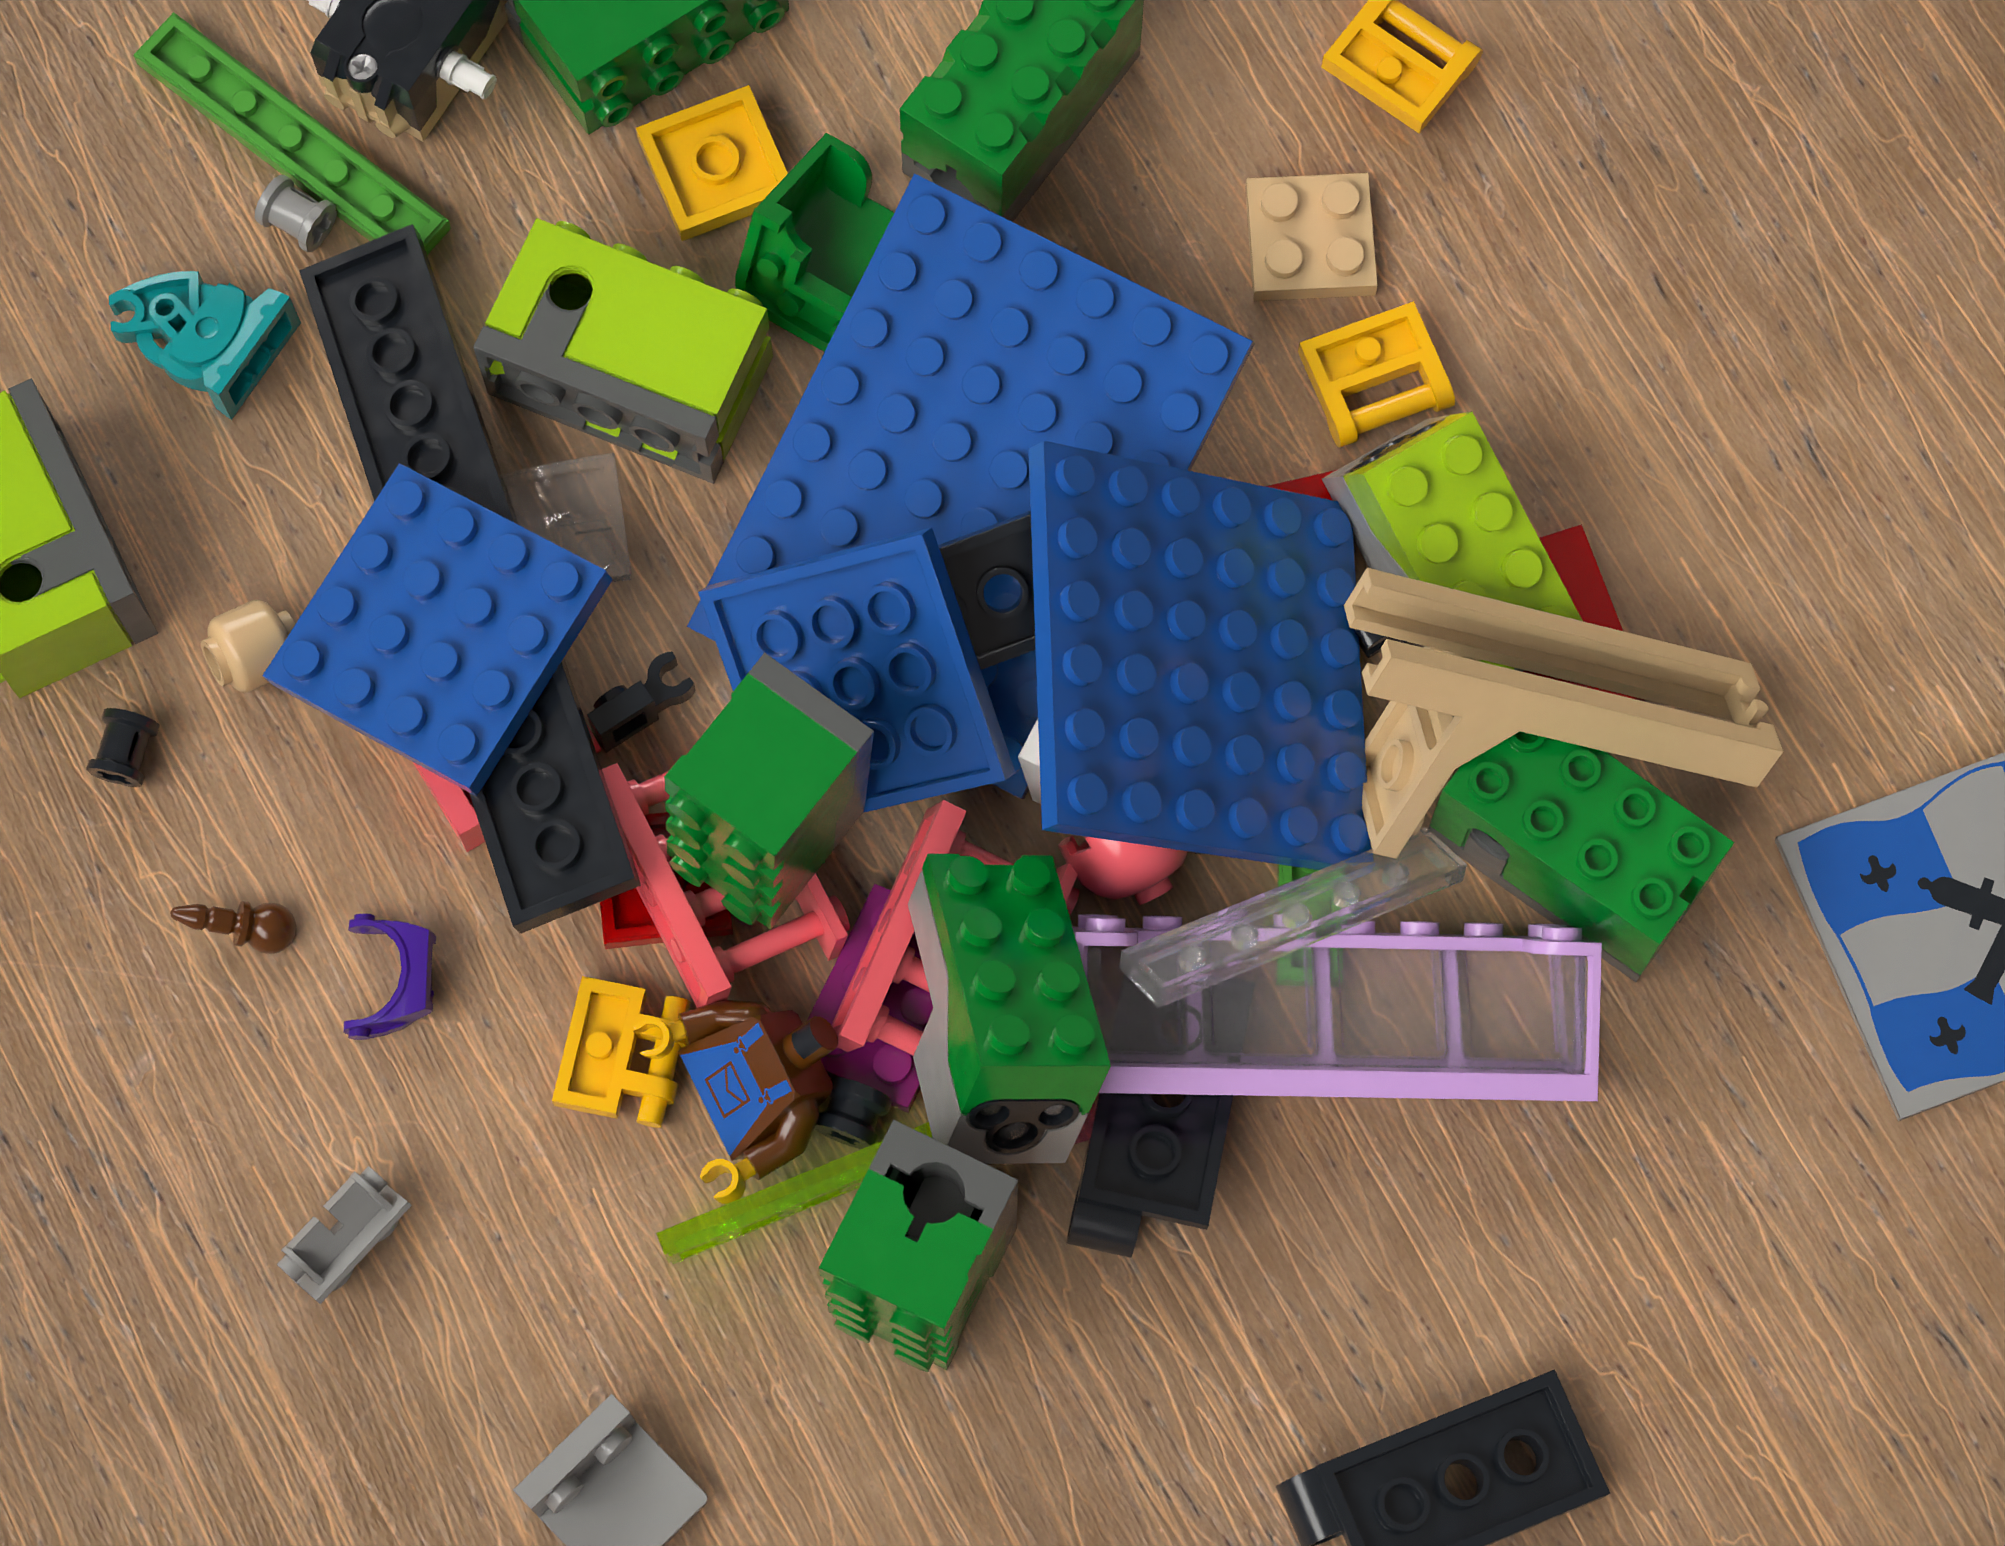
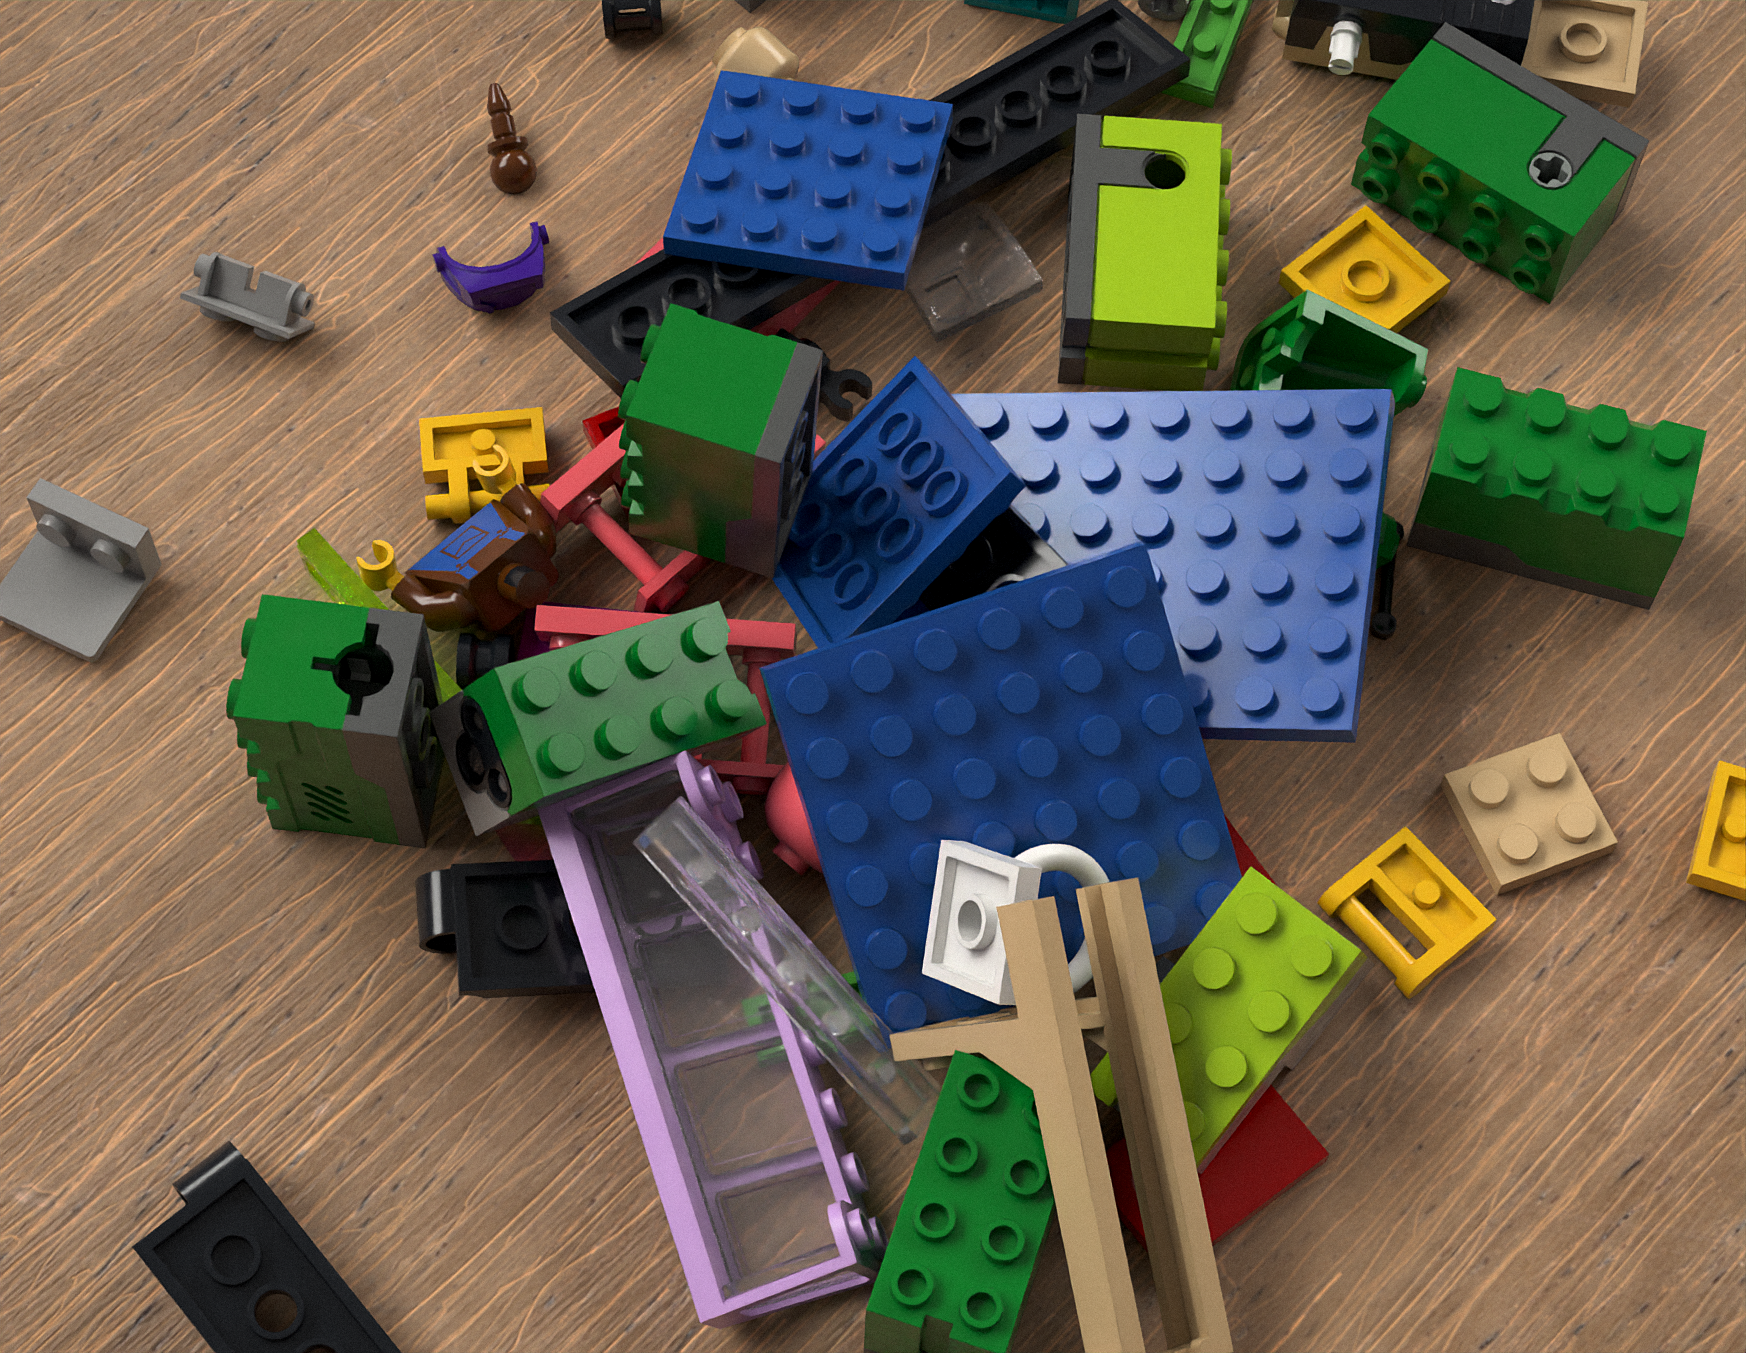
camera: 70 degrees right, 10 degrees down
none -> white tile [922,840,1109,1005]

